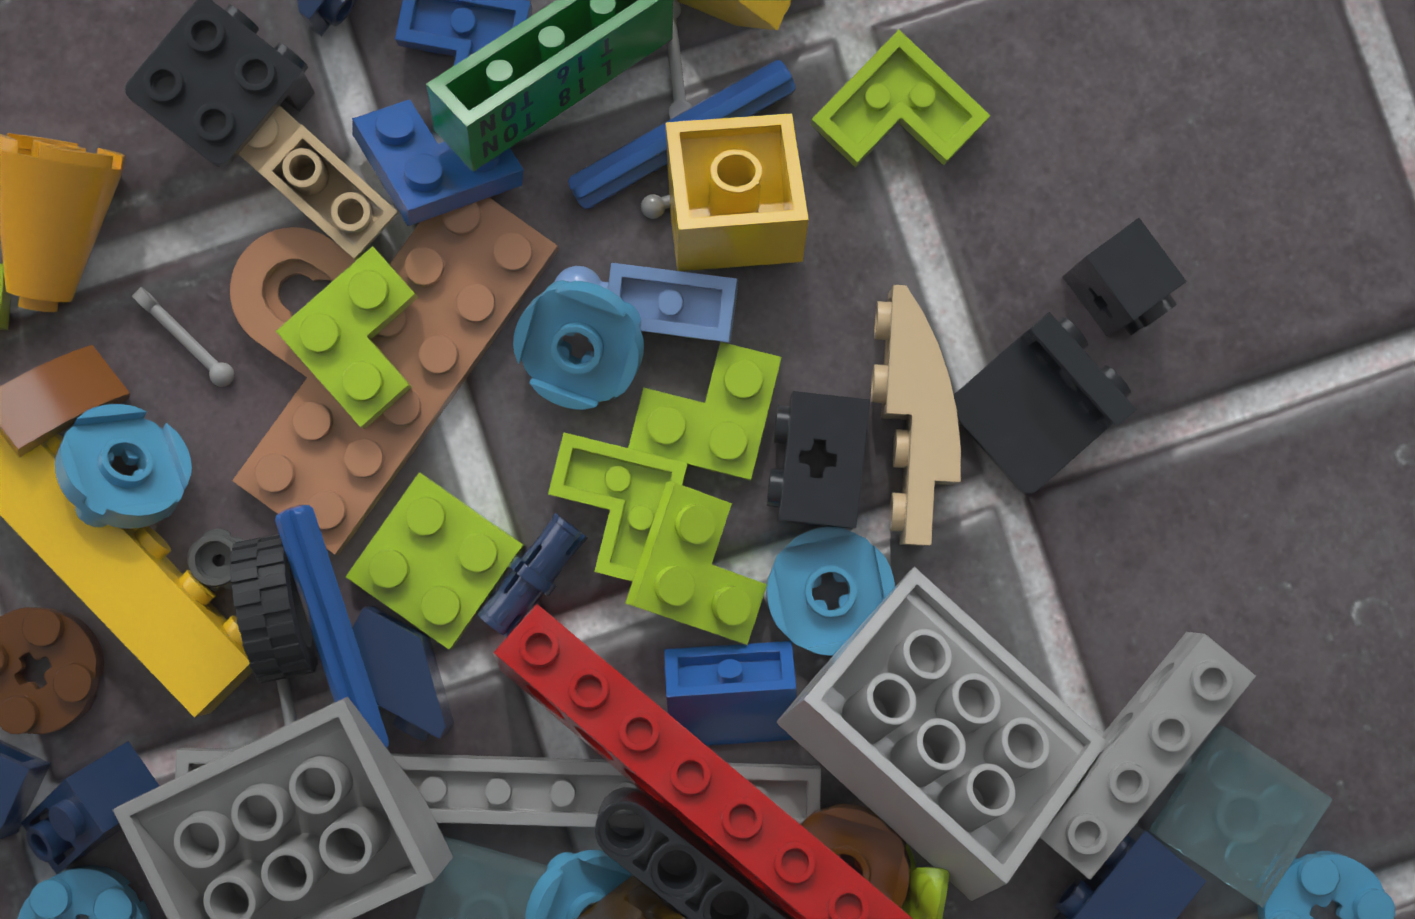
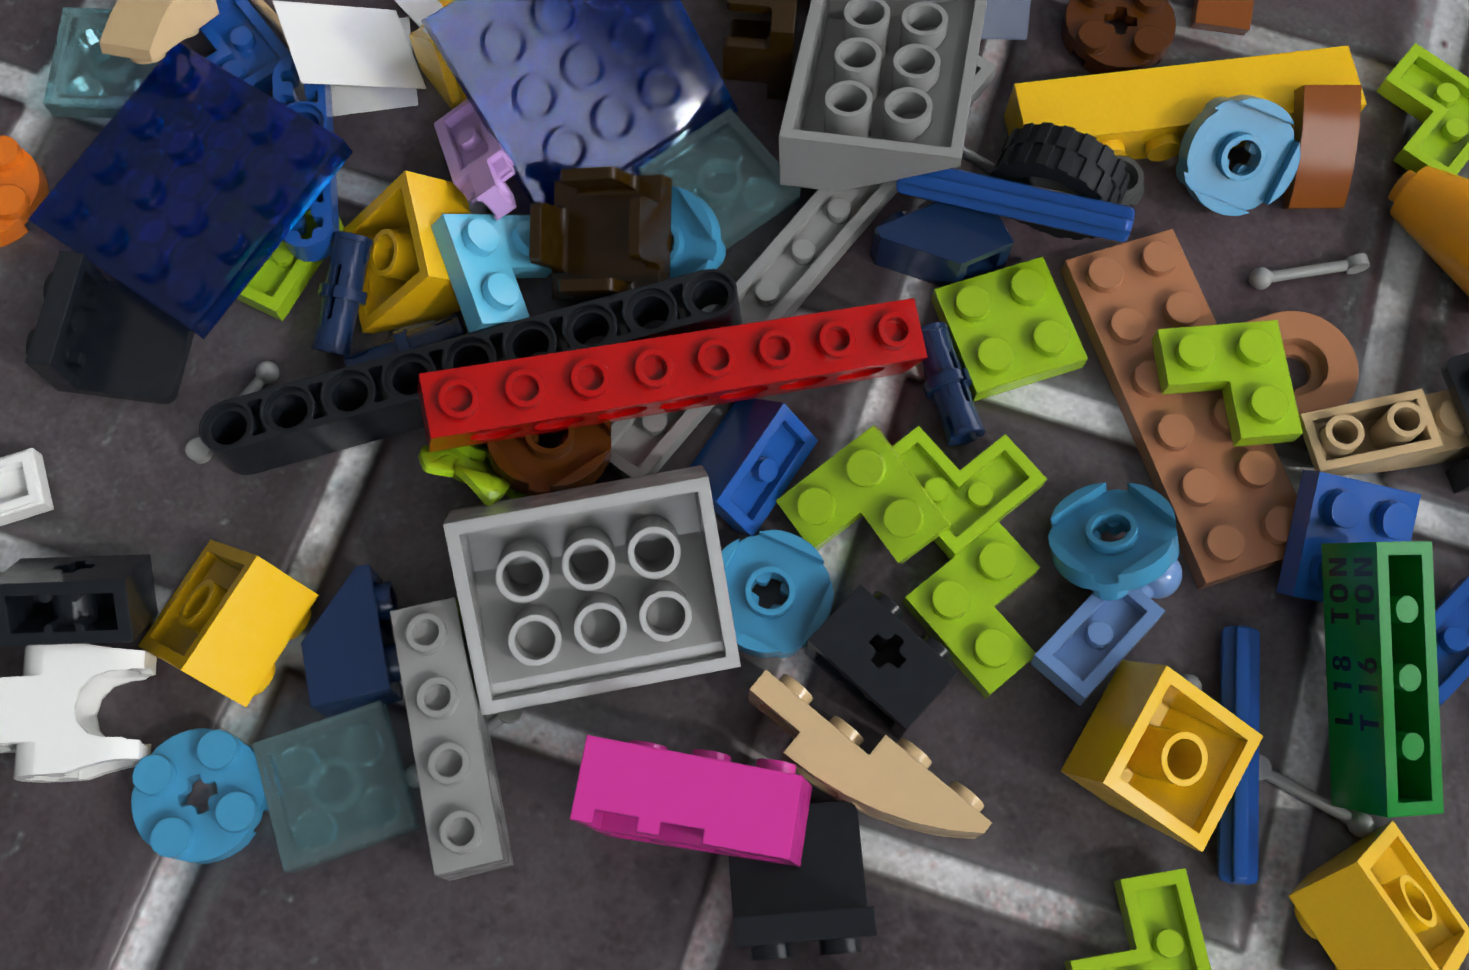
camera: 125 degrees right, 15 degrees down
none -> dark pink wedge [570,735,812,867]

